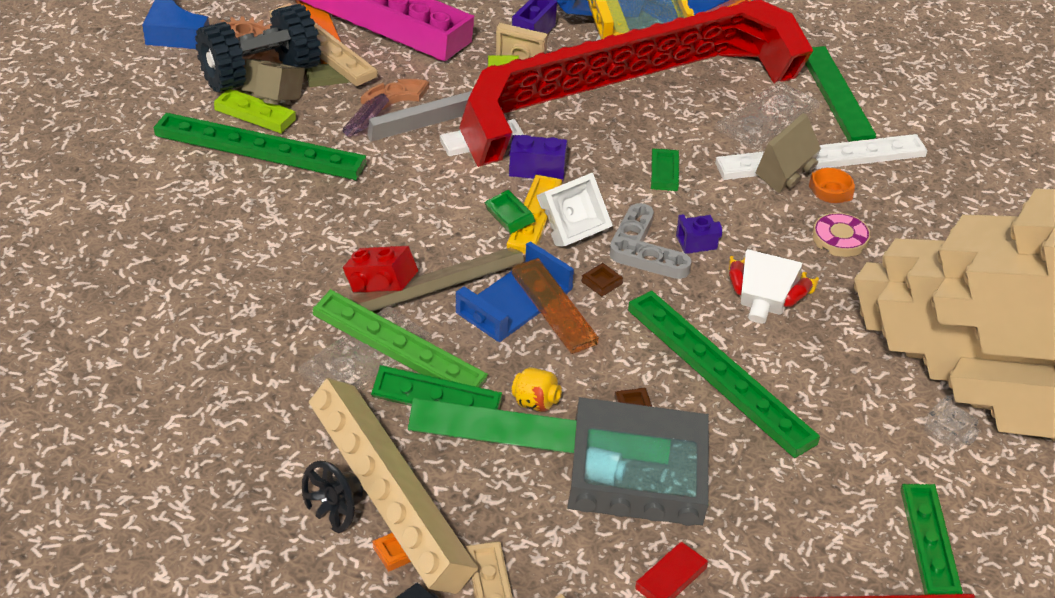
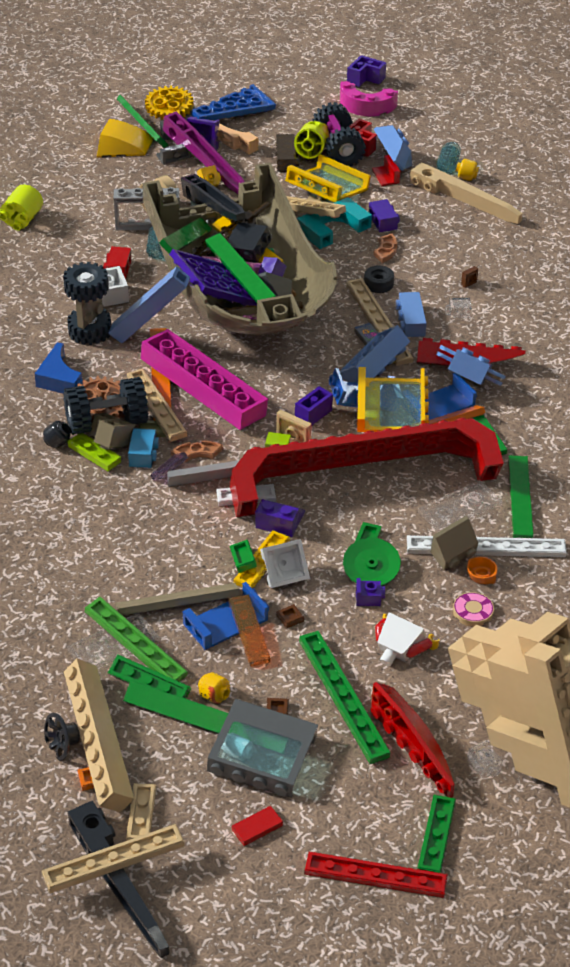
camera: 15 degrees right, 0 degrees up
green plate [154,112,366,180] -> none
red brick [343,246,418,292] -> none
light grey beam [609,203,692,279] -> none
none -> black head [43,421,71,448]
none -> dark azure brick [128,428,159,468]
none -> green piece [343,537,401,586]
none -> red wedge [370,682,455,798]

